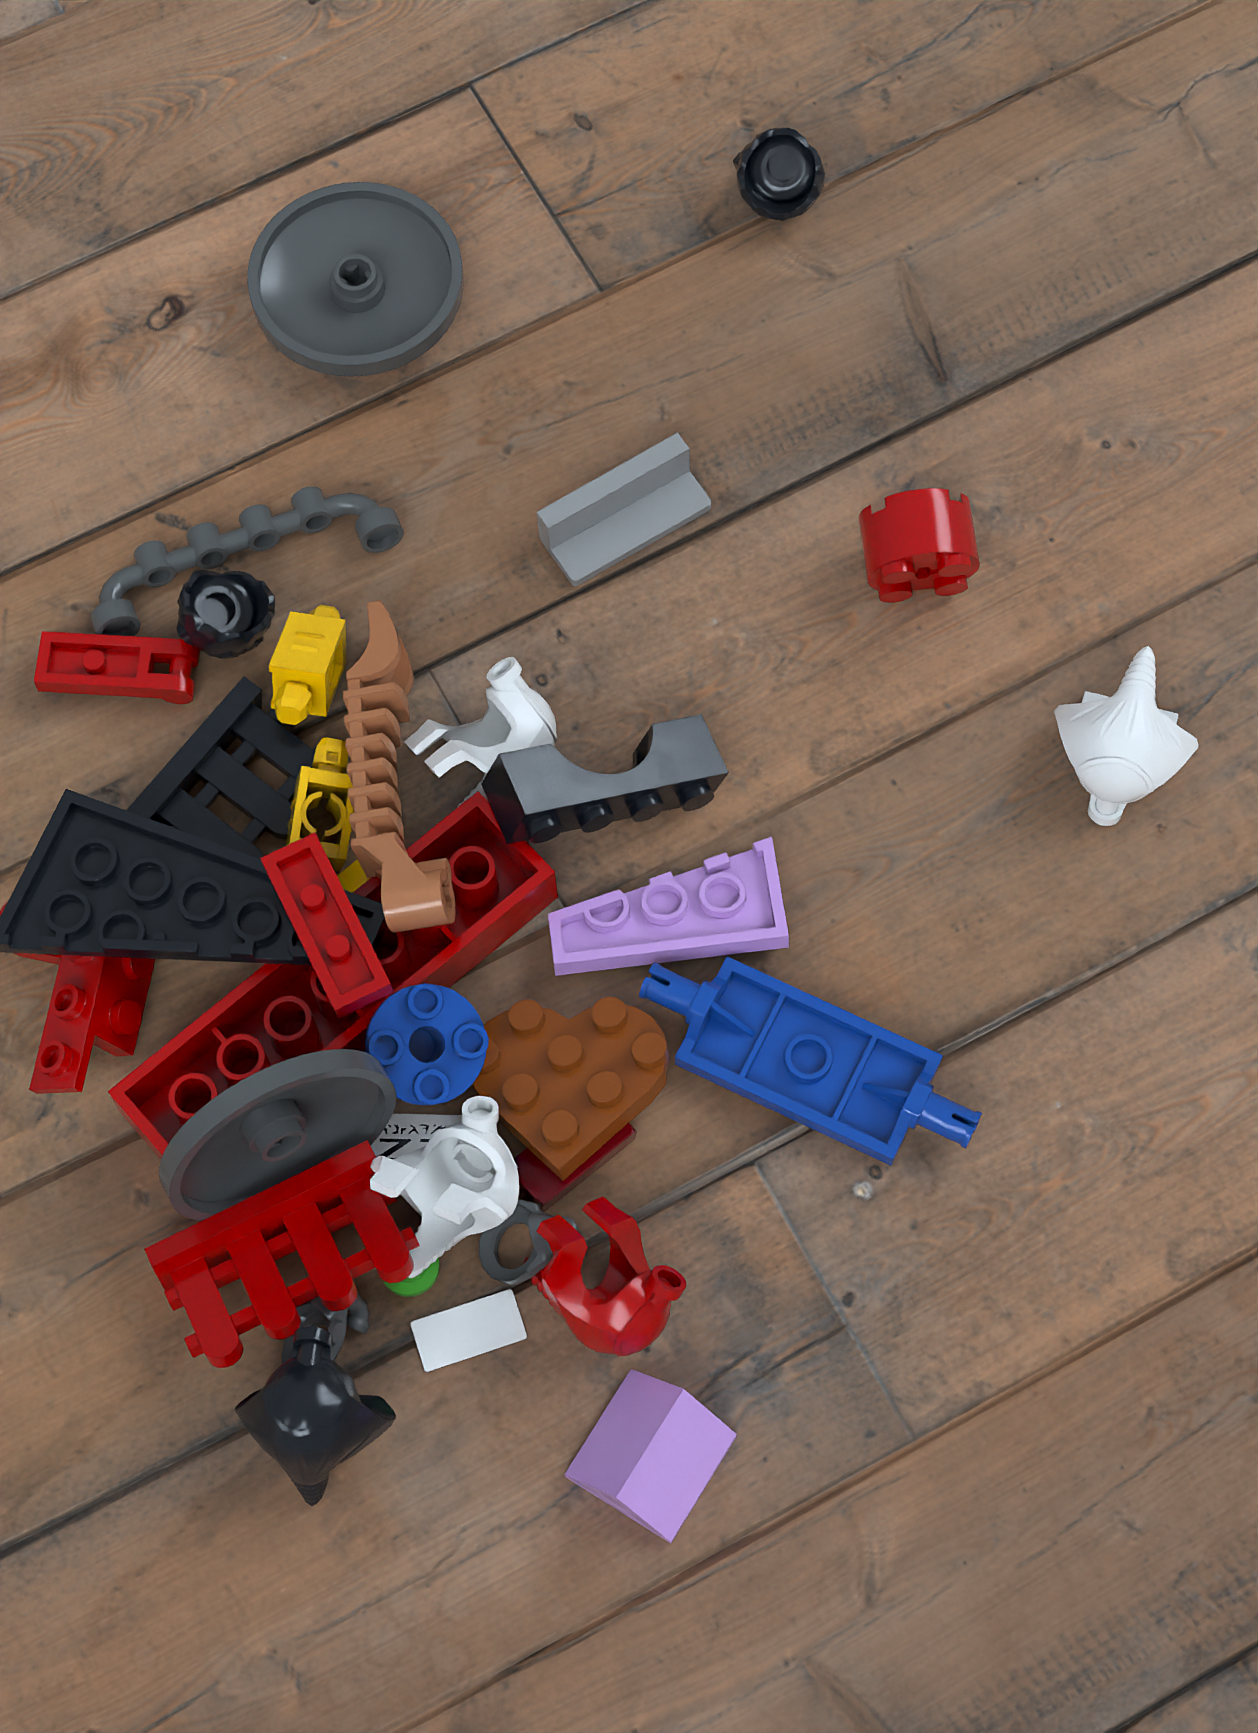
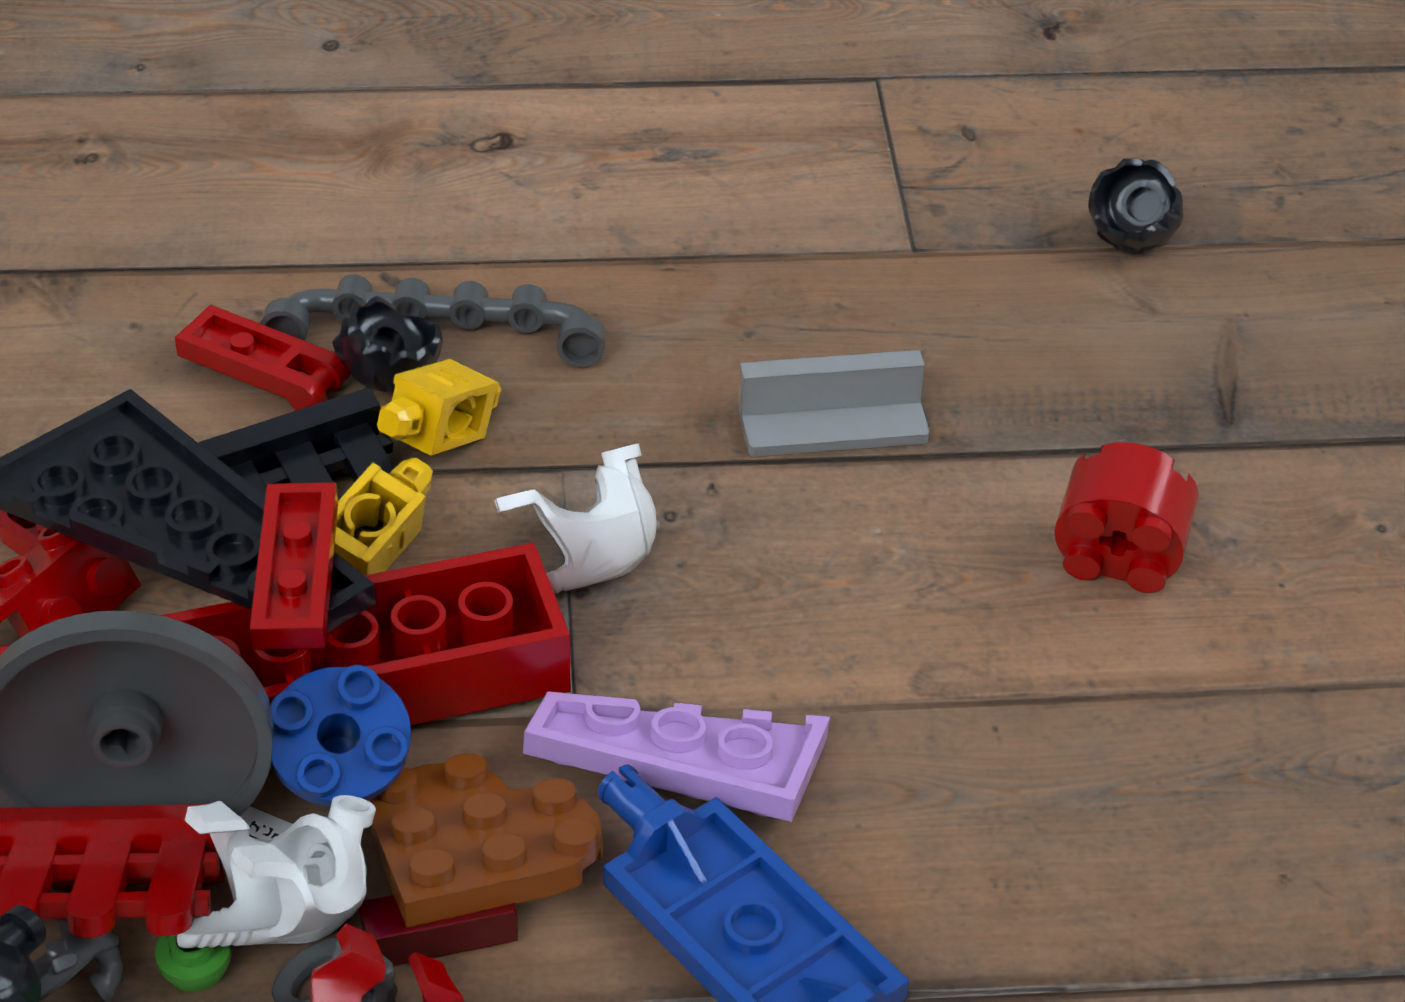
camera: 20 degrees right, 25 degrees down
dark grey dish [247,182,464,377] -> none
nougat piece [343,600,455,933] -> none
arch [481,714,729,844] -> none
white piece [1054,646,1198,826] -> none

